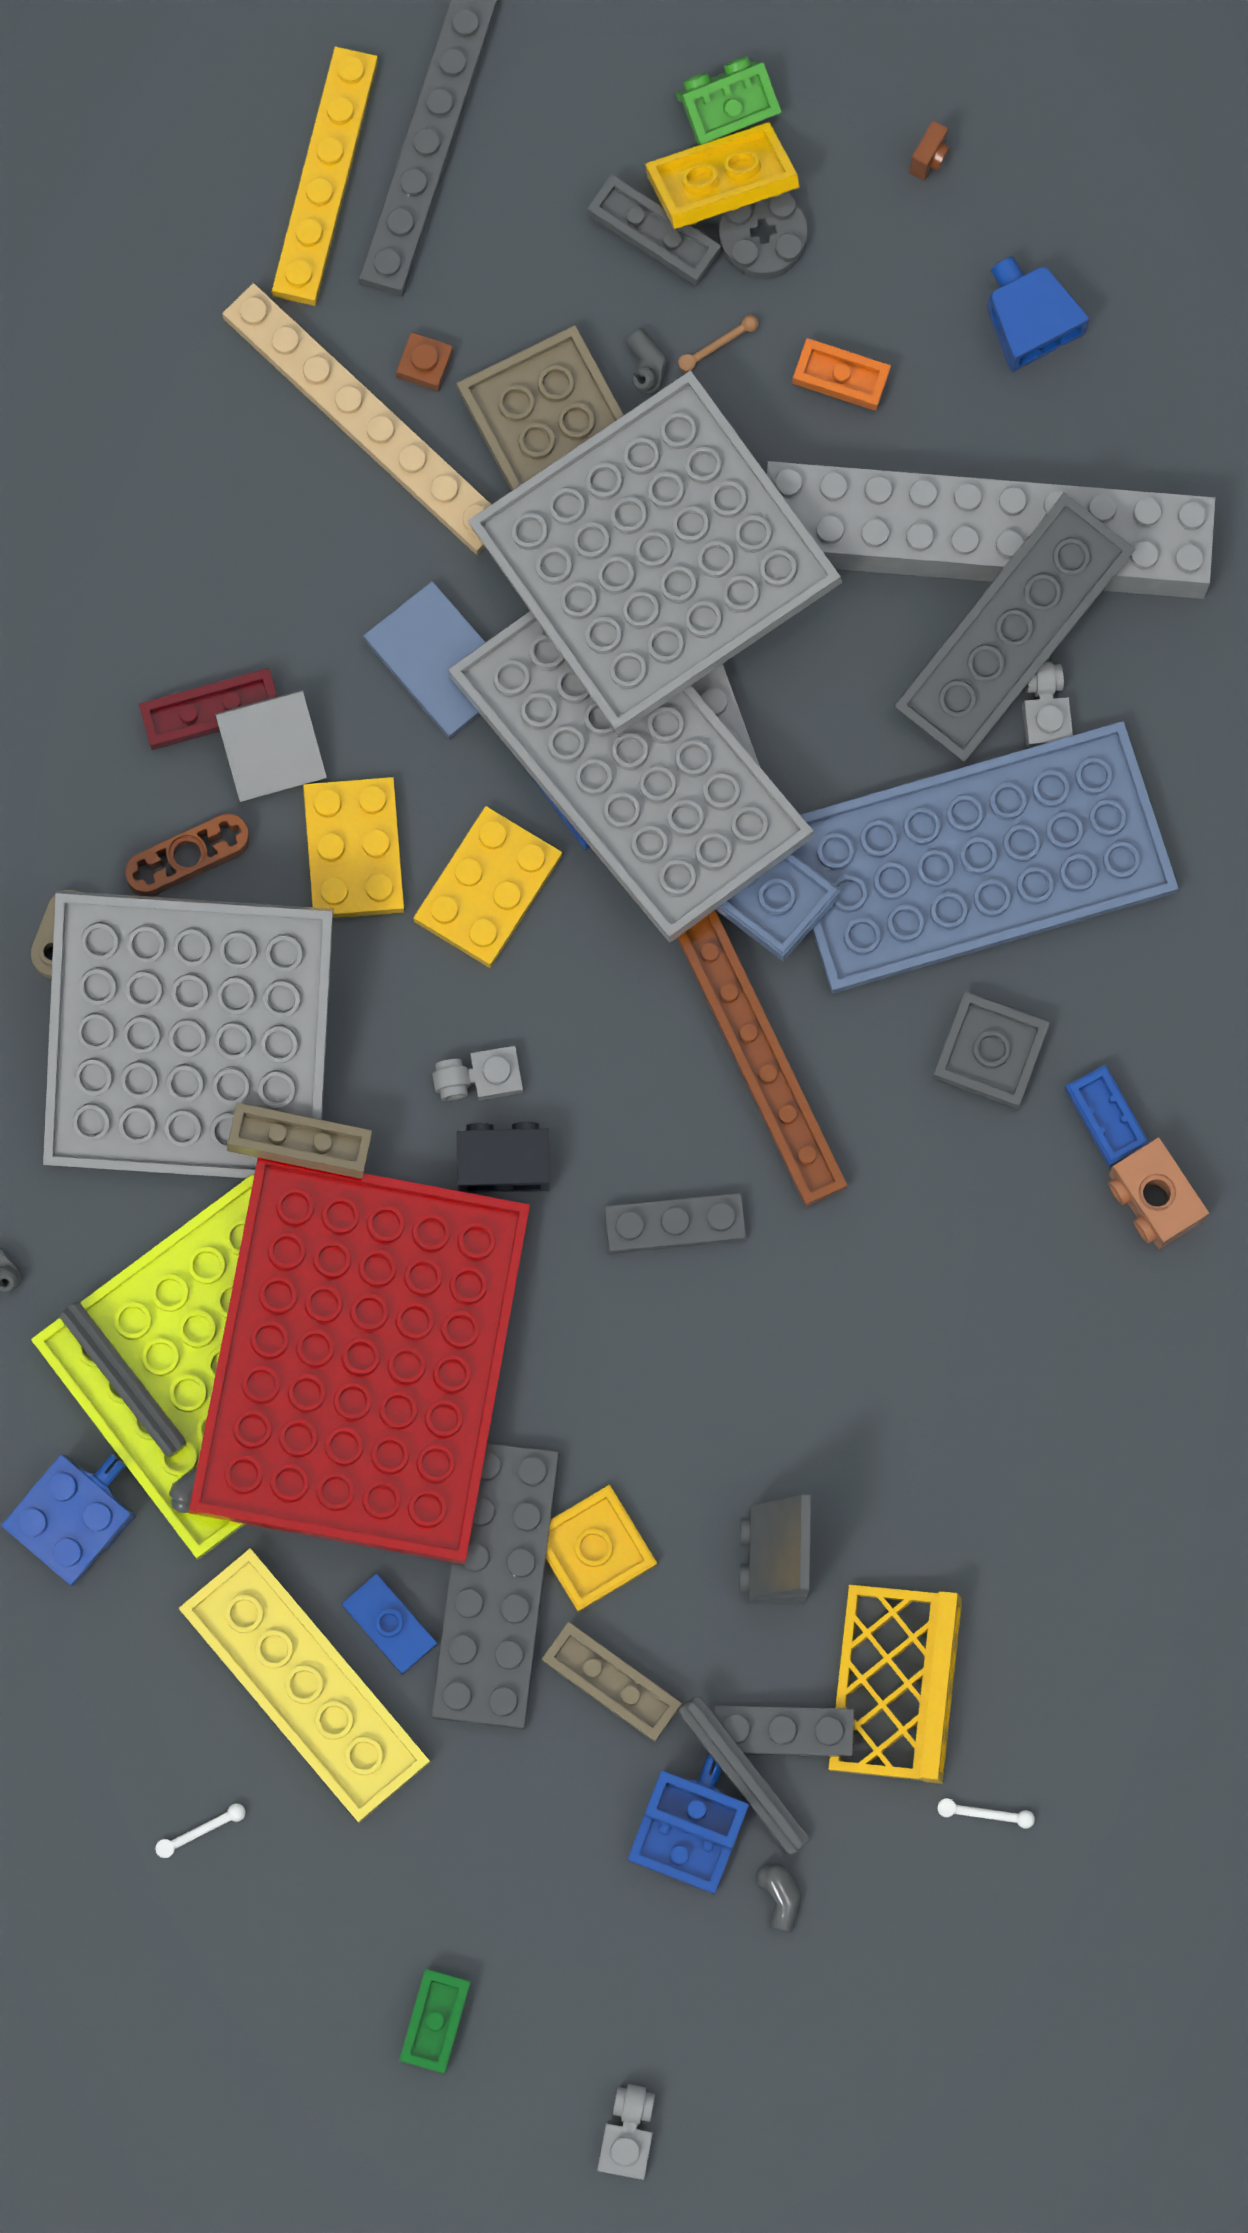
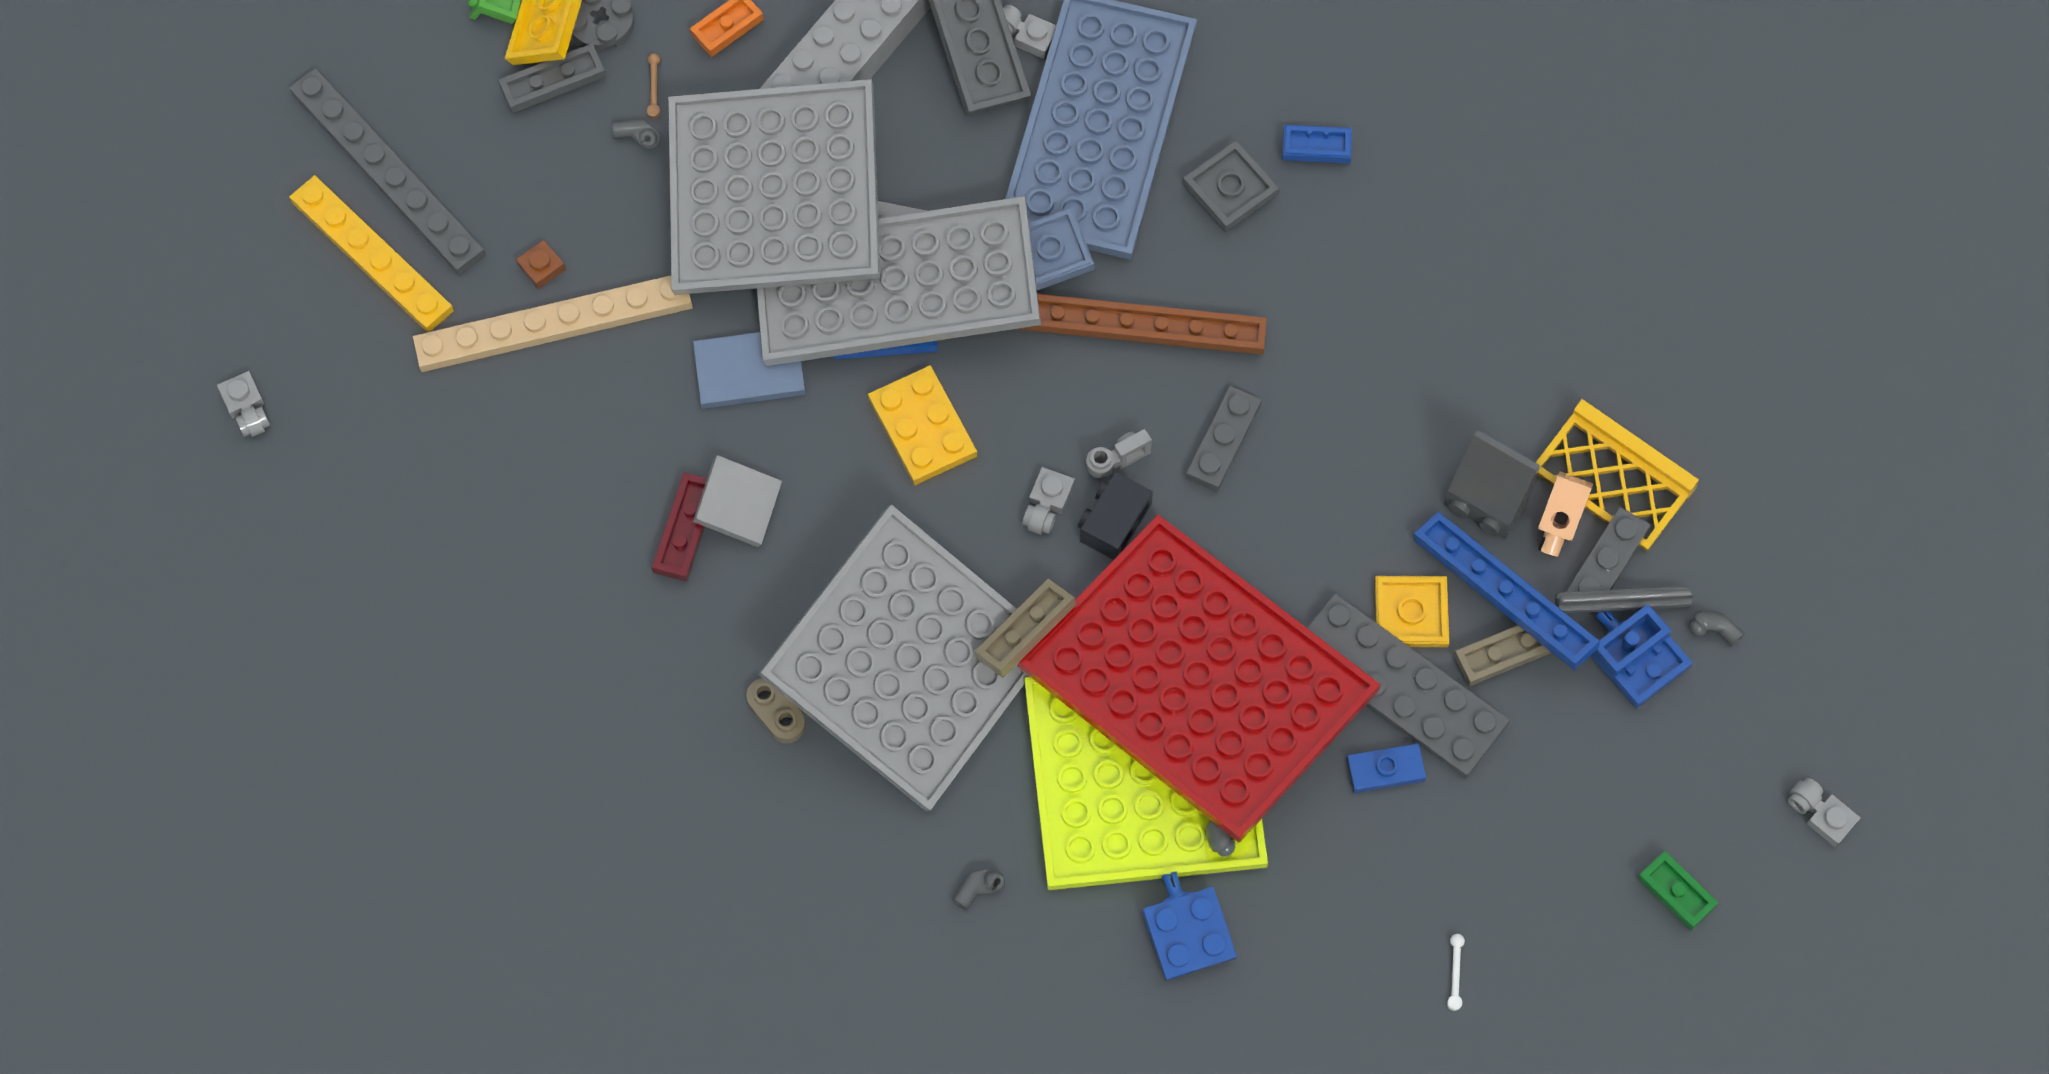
camera: 55 degrees left, 10 degrees down
dark grey axle [60,1302,186,1457] -> none
dark orange beam [125,814,249,897] -> none
light yellow plate [179,1548,430,1823] -> none
yellow plate [303,777,404,918] -> none
dark tan plate [456,325,624,491] -> none
white hinge [937,1798,1035,1829] -> none
nougat brick [1108,1137,1210,1250] -> none
none -> light grey plate [217,371,270,437]
none -> light grey plate [1086,428,1152,478]
none -> blue plate [1414,511,1600,671]
none -> light nougat torso [1538,472,1593,557]

